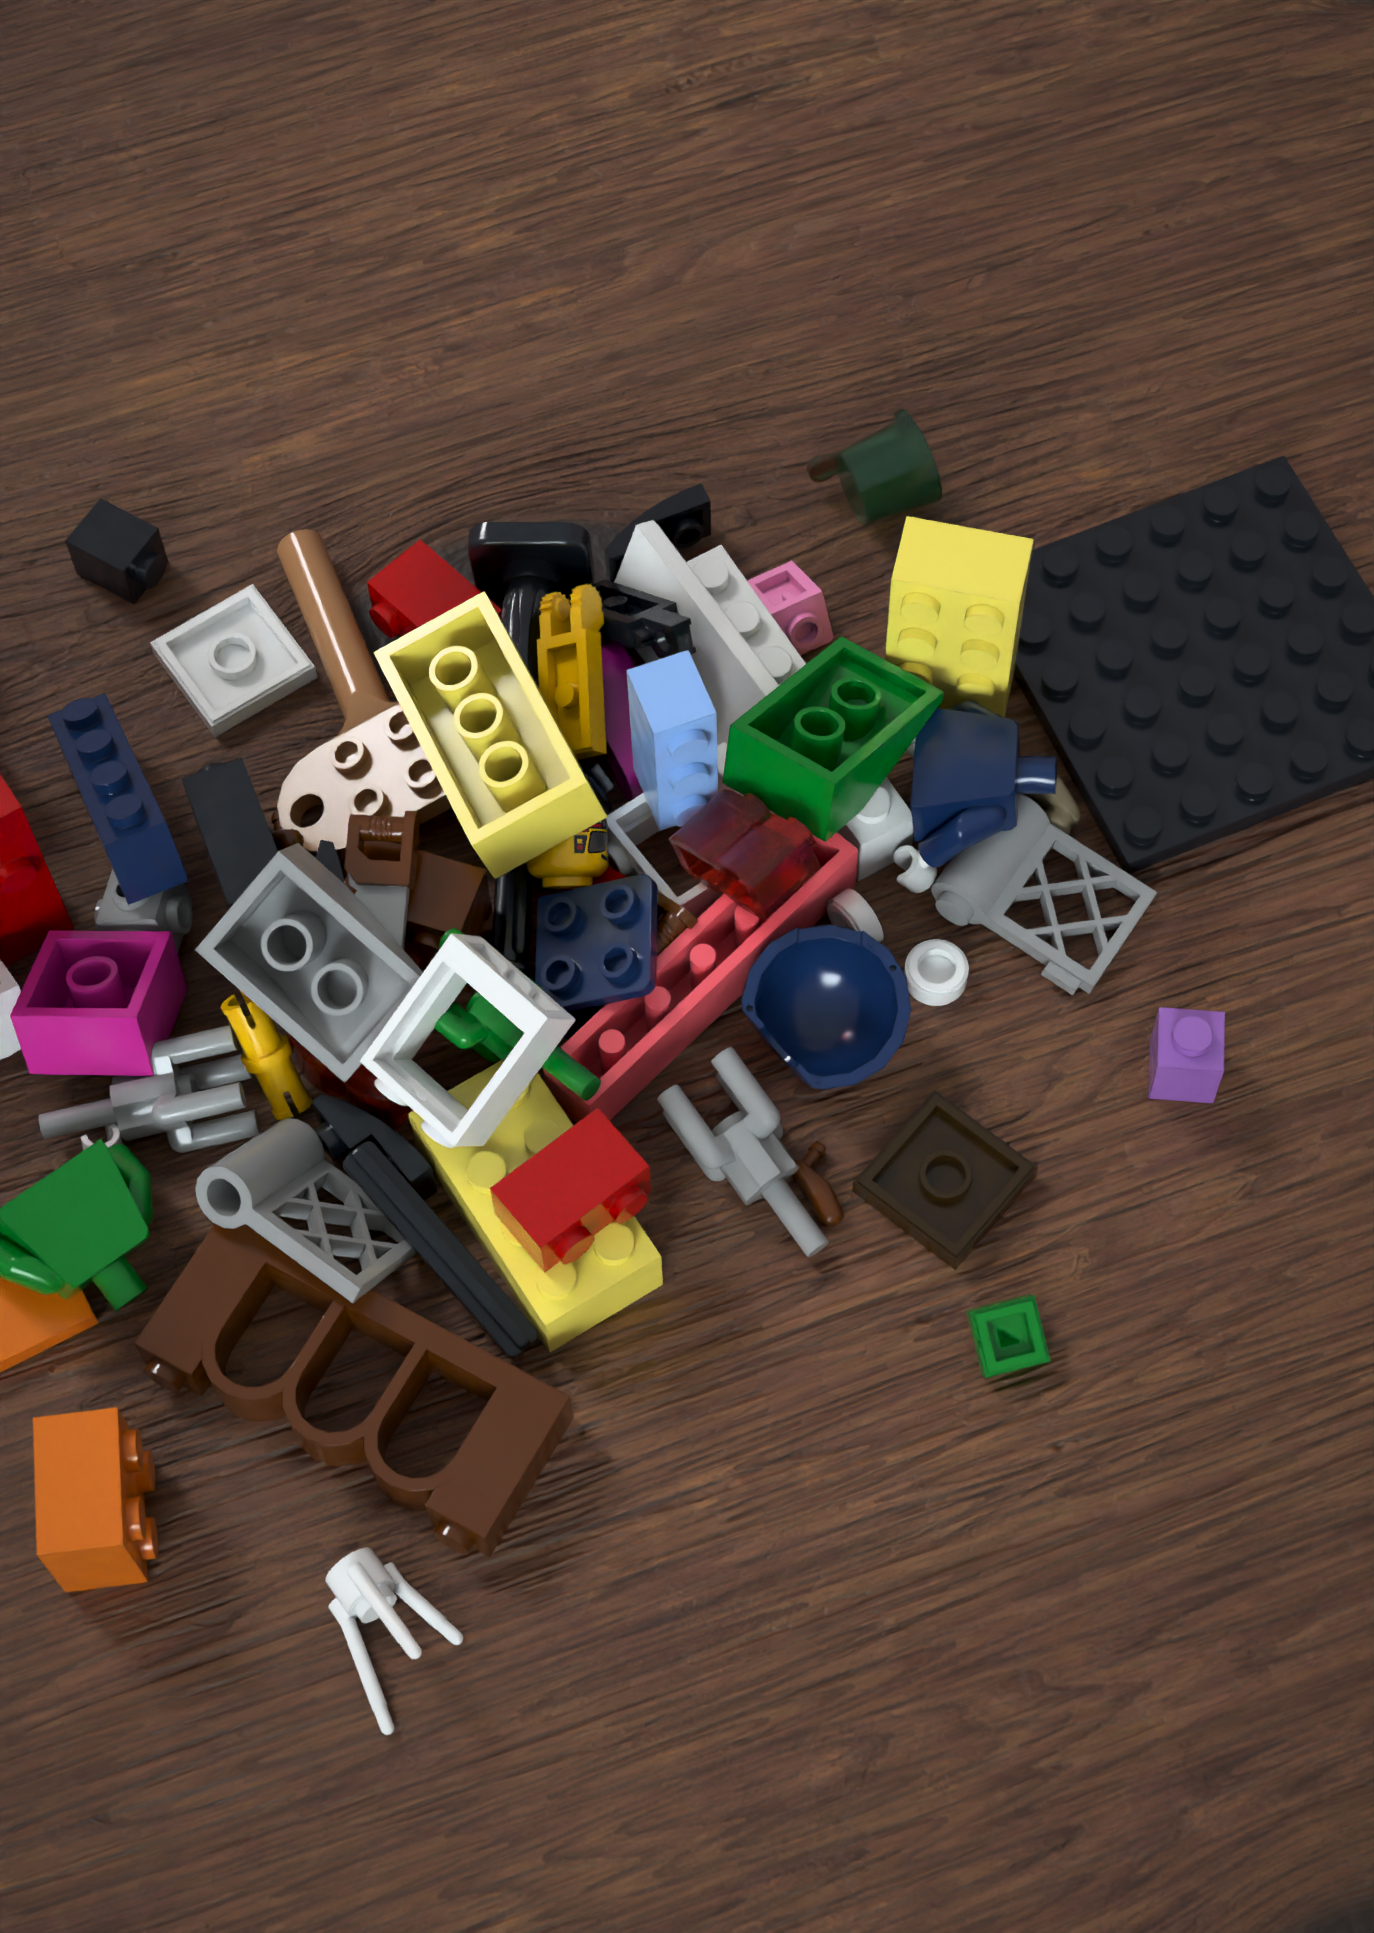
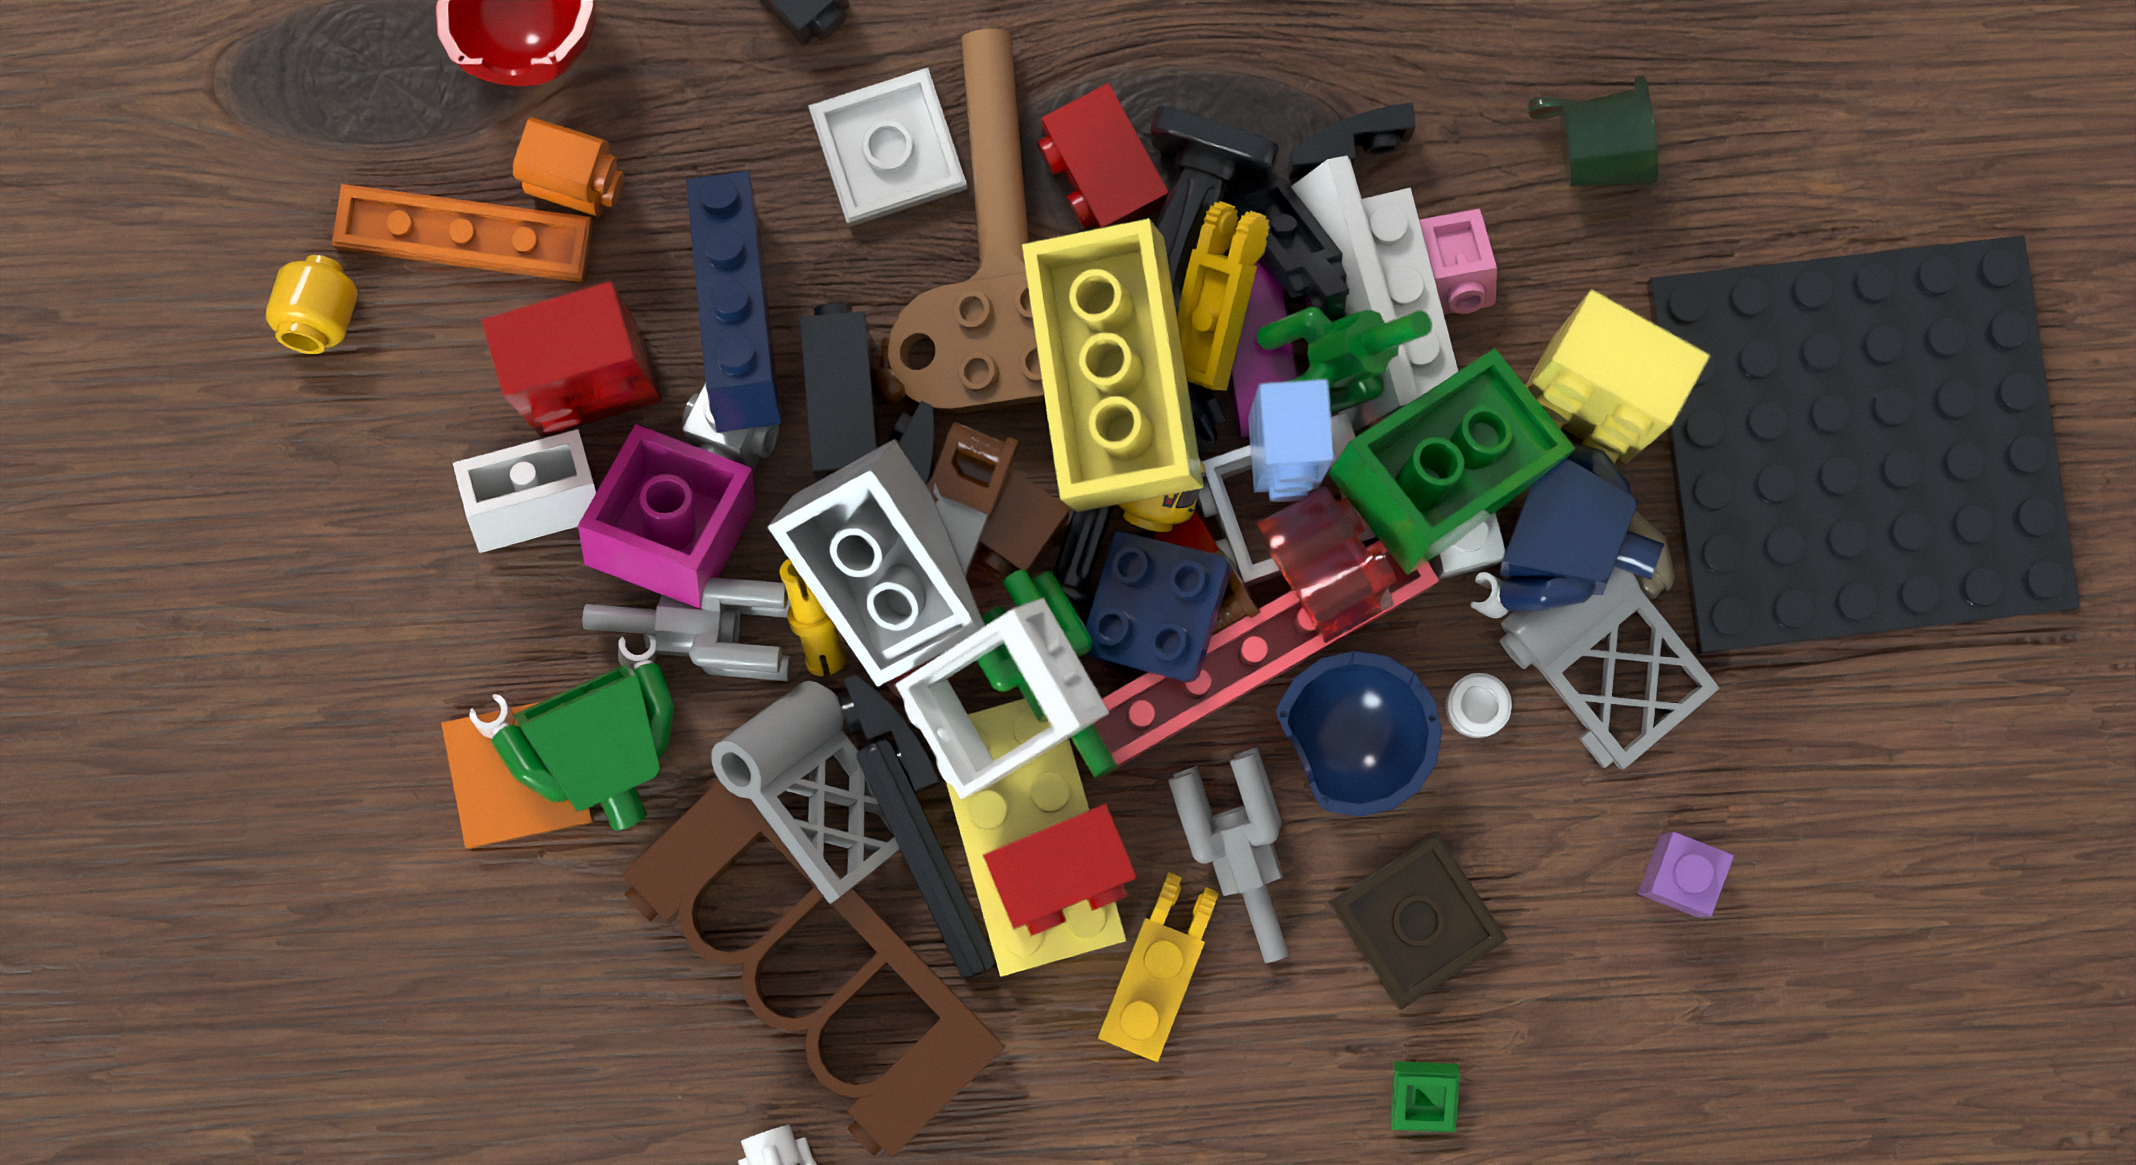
camera: 10 degrees right, 20 degrees up
orange brick [33,1407,159,1593] -> none
reddish brown piece [792,1142,844,1228] -> none
white tile [827,888,884,942] -> none
none -> yellow hinge [1098,872,1219,1063]
none -> green plant [1257,307,1432,415]

